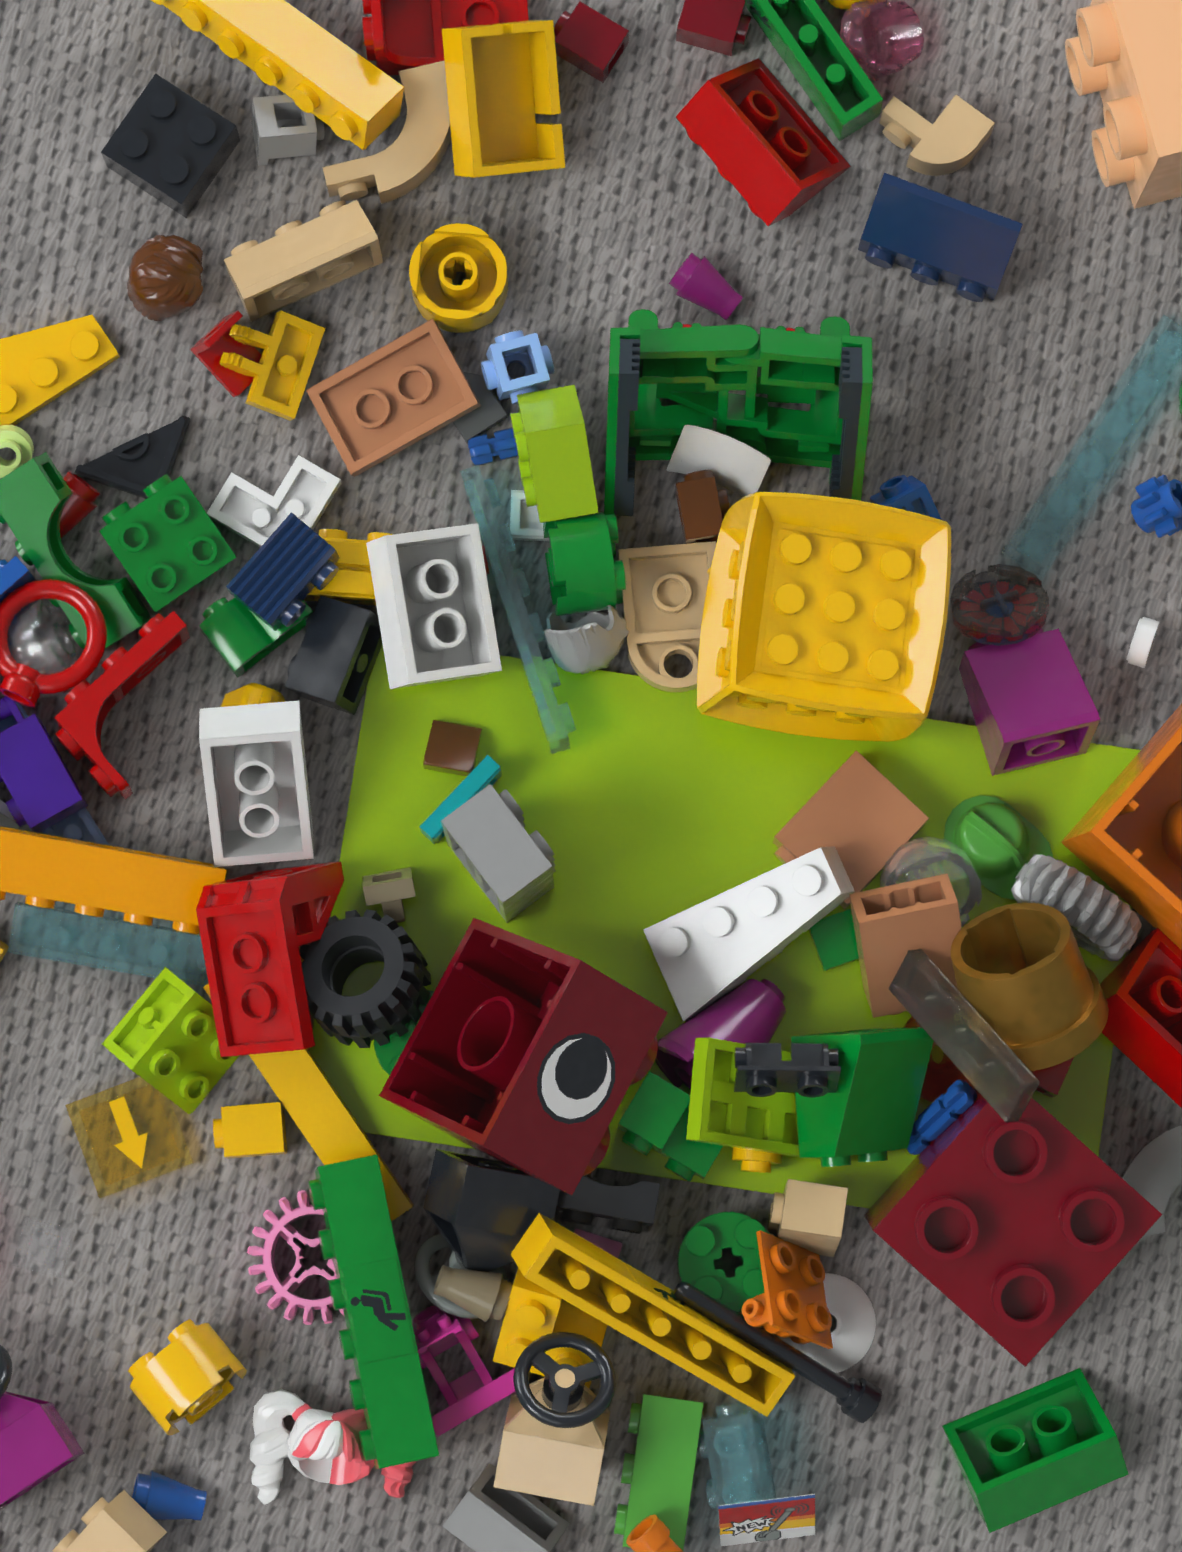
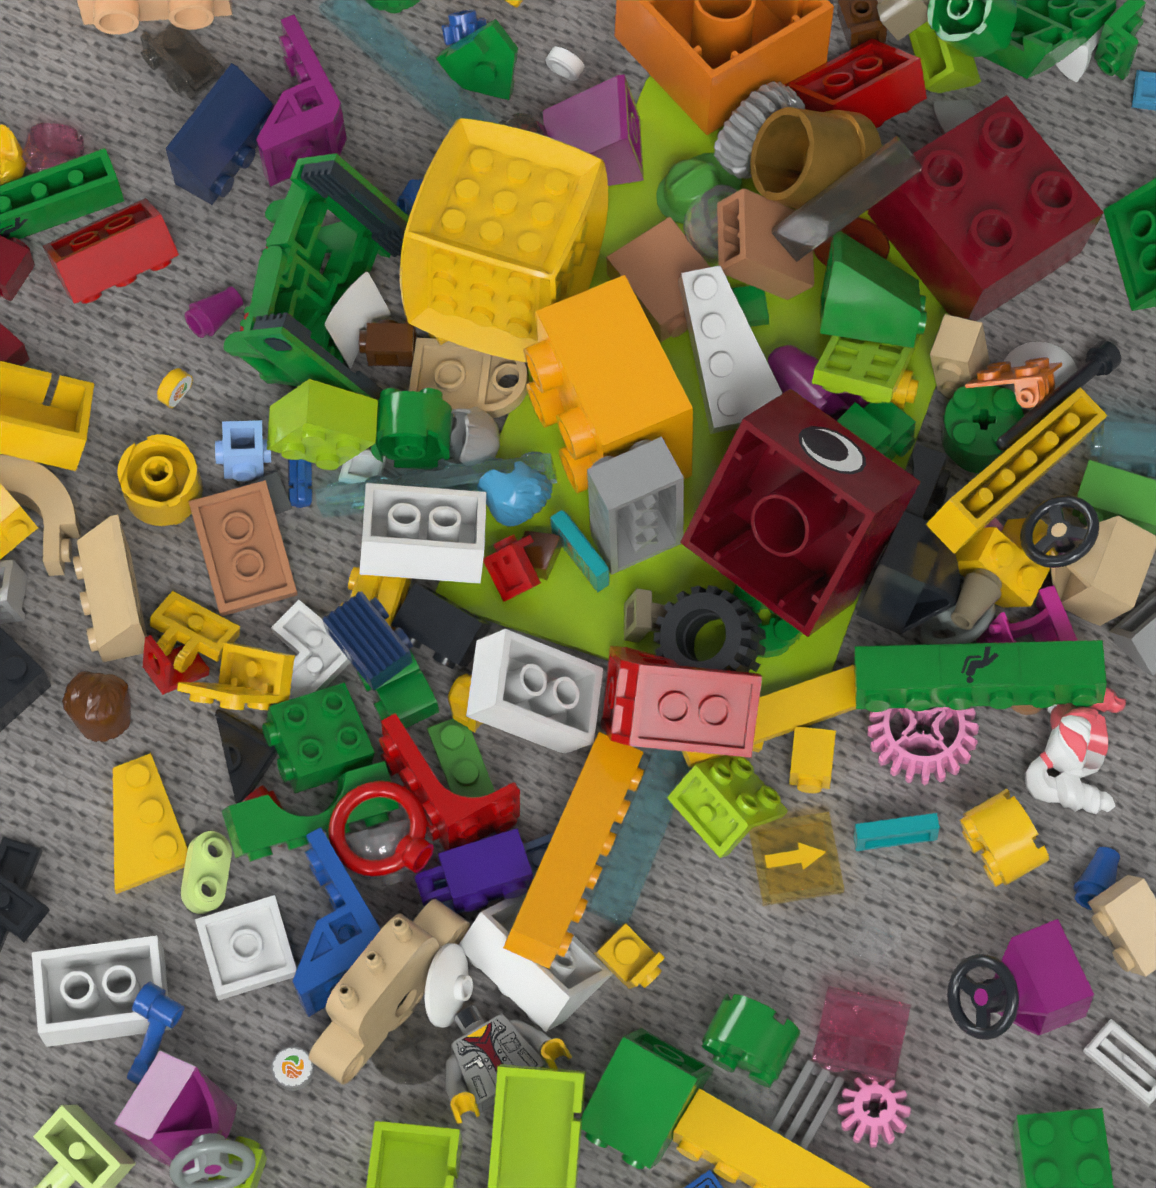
camera: 75 degrees left, 15 degrees down
black hinge [734,1042,841,1098] -> none
tan brick [879,95,995,176] -> none
blue axle [907,1079,977,1155] -> none
none -> clear smoke bracket [140,24,225,100]
none -> yellow tile [157,368,193,408]
none -> yellow bracket [177,643,295,710]
none -> magenta bracket [256,14,347,187]
none -> bright green hinge [427,719,495,798]
none -> green plate [436,19,518,100]
none -> dark azure hair [477,461,552,526]
none -> red bracket [483,534,541,602]
none -> light orange brick [523,275,693,494]
none -> teal tile [853,813,940,851]

